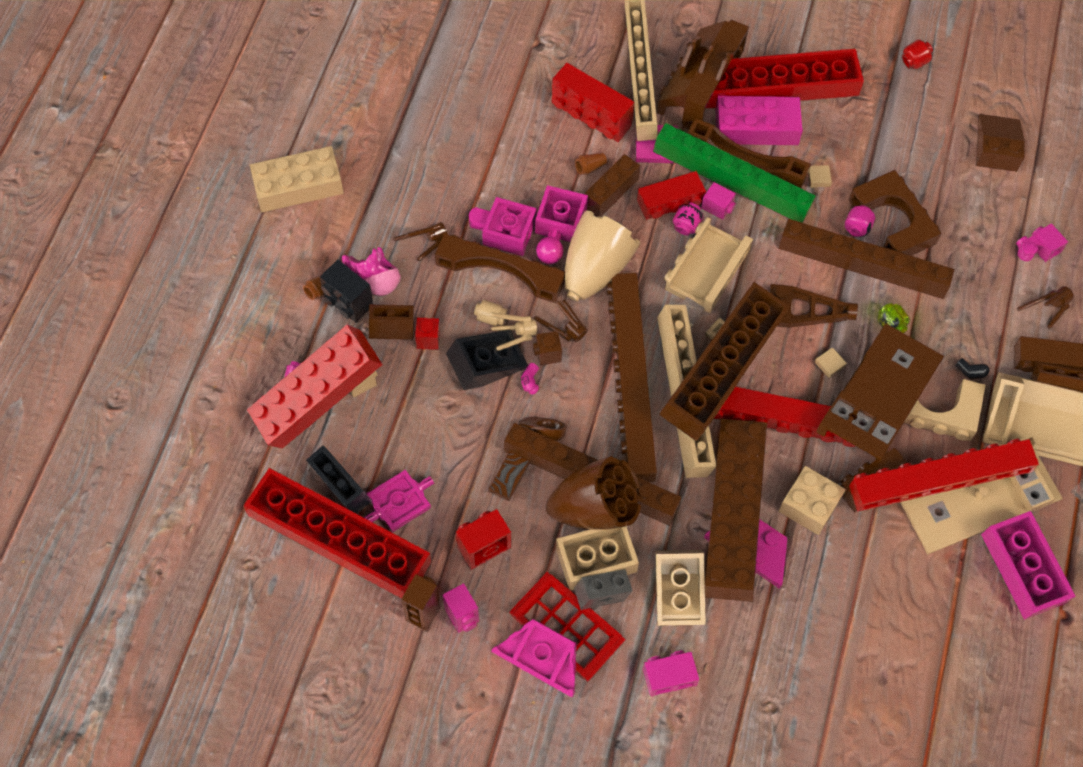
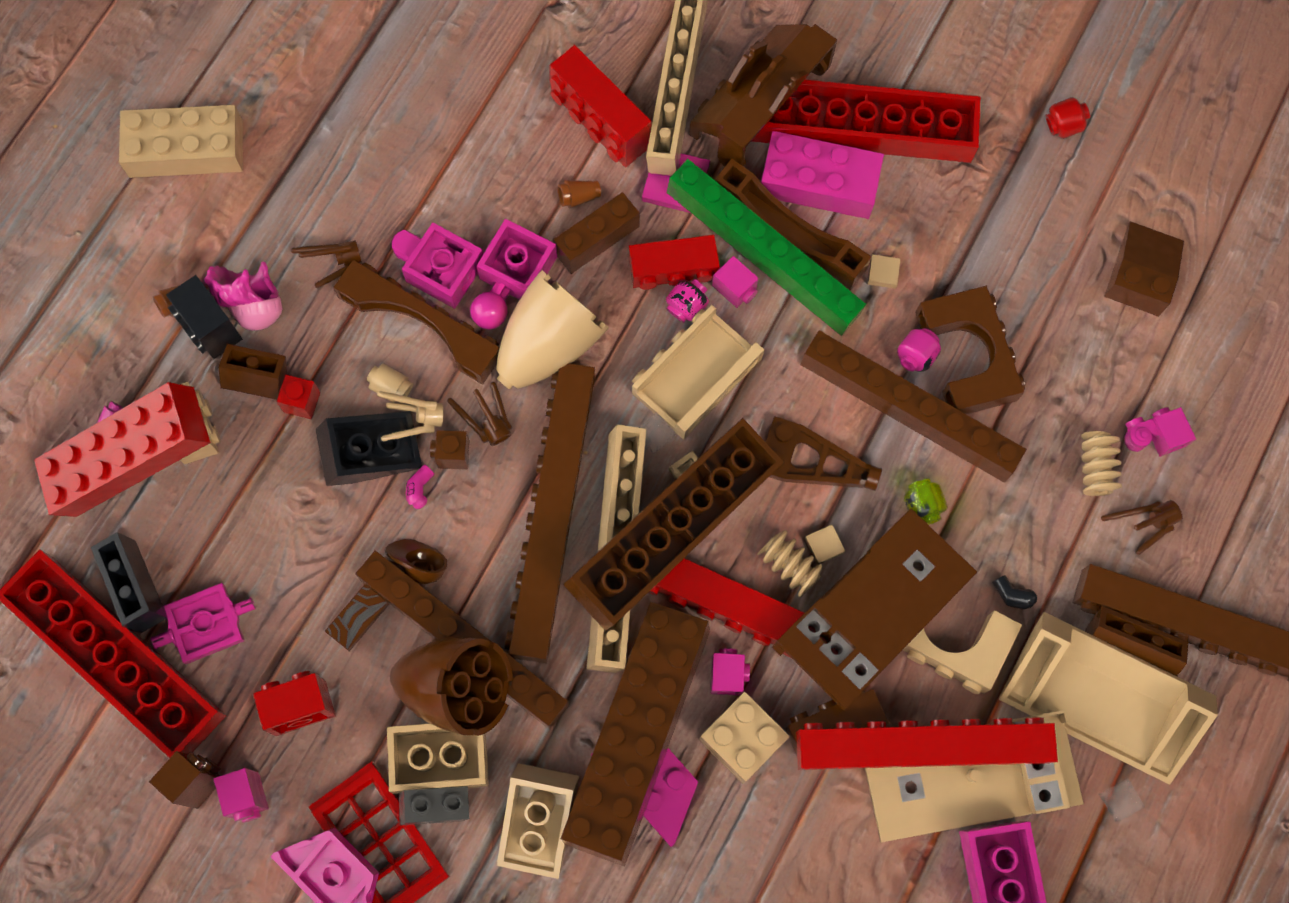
camera: 10 degrees right, 10 degrees up
none -> dark pink brick [710,649,750,696]
none -> tan piece [757,530,823,598]
none -> tan piece [1081,431,1122,496]

